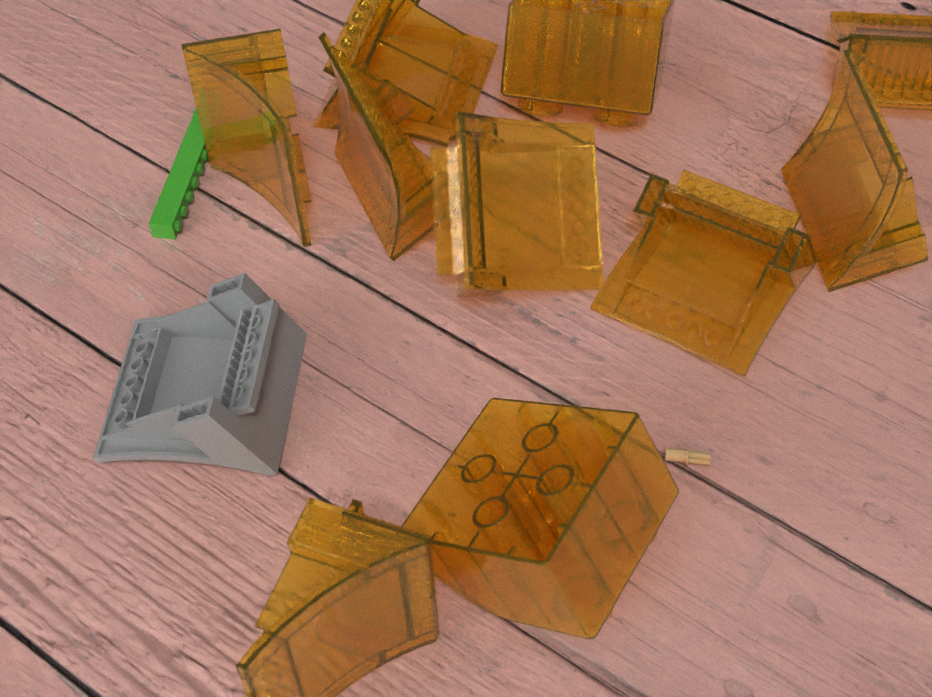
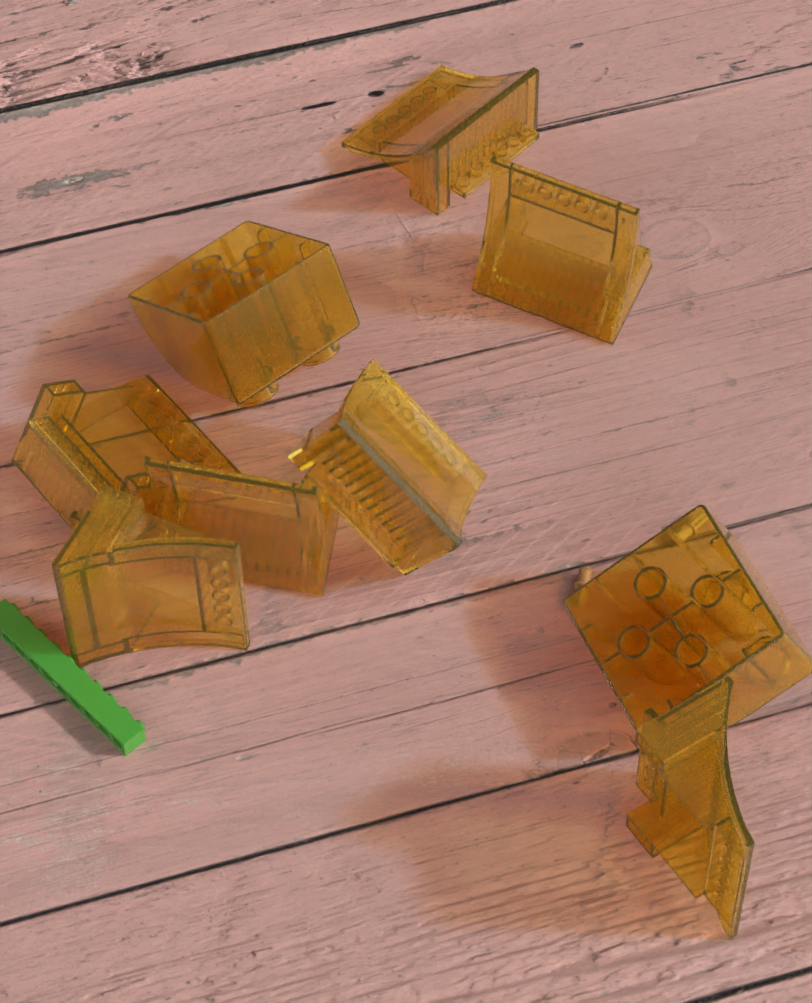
camera: 55 degrees left, 0 degrees up
light grey slope [93,273,307,476] -> none
clear yellow slope [590,170,817,376] -> none

